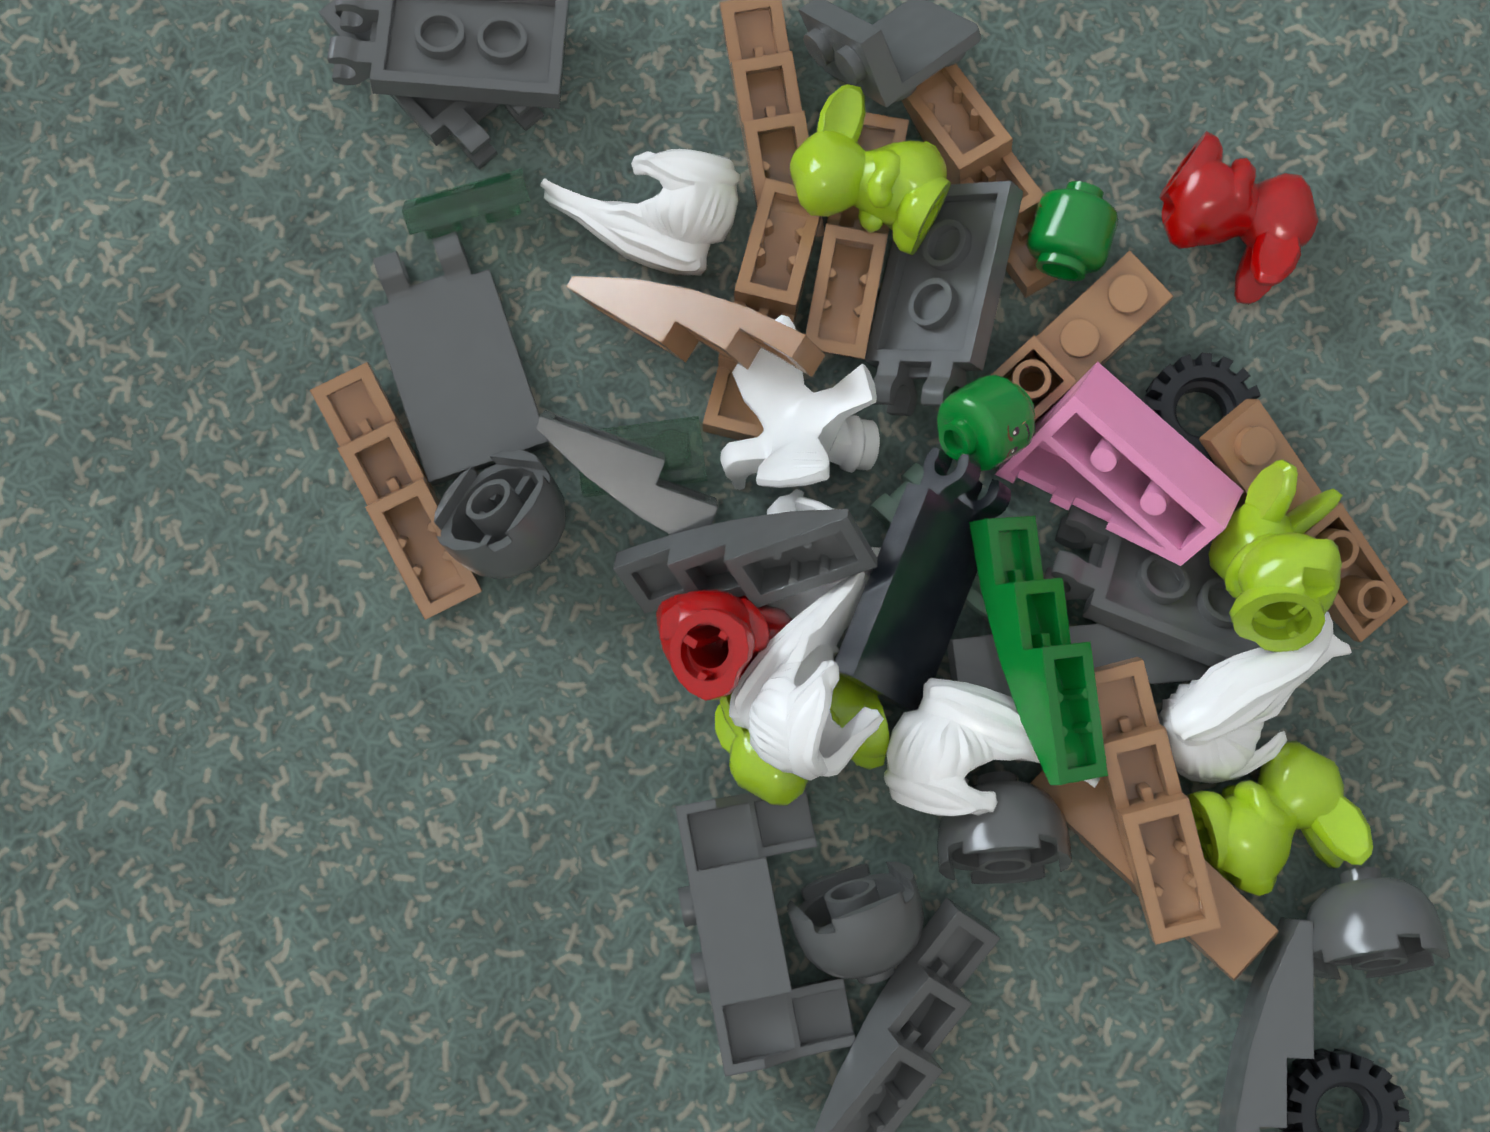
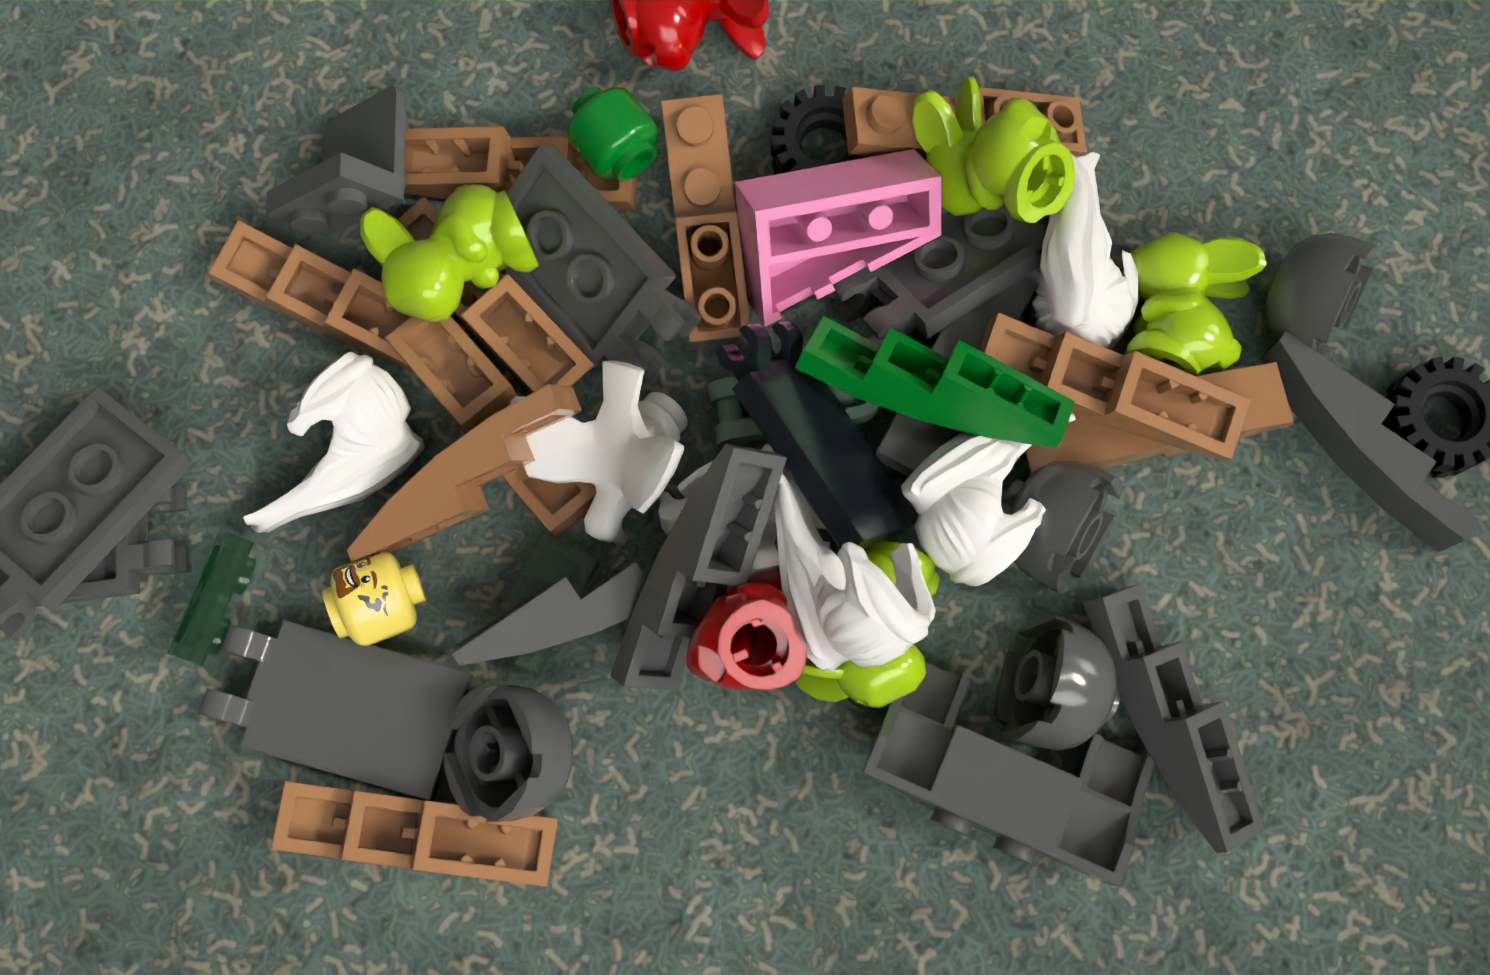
camera: 60 degrees left, 5 degrees down
green head [937,375,1035,471] -> none
none -> light yellow head [322,551,426,646]

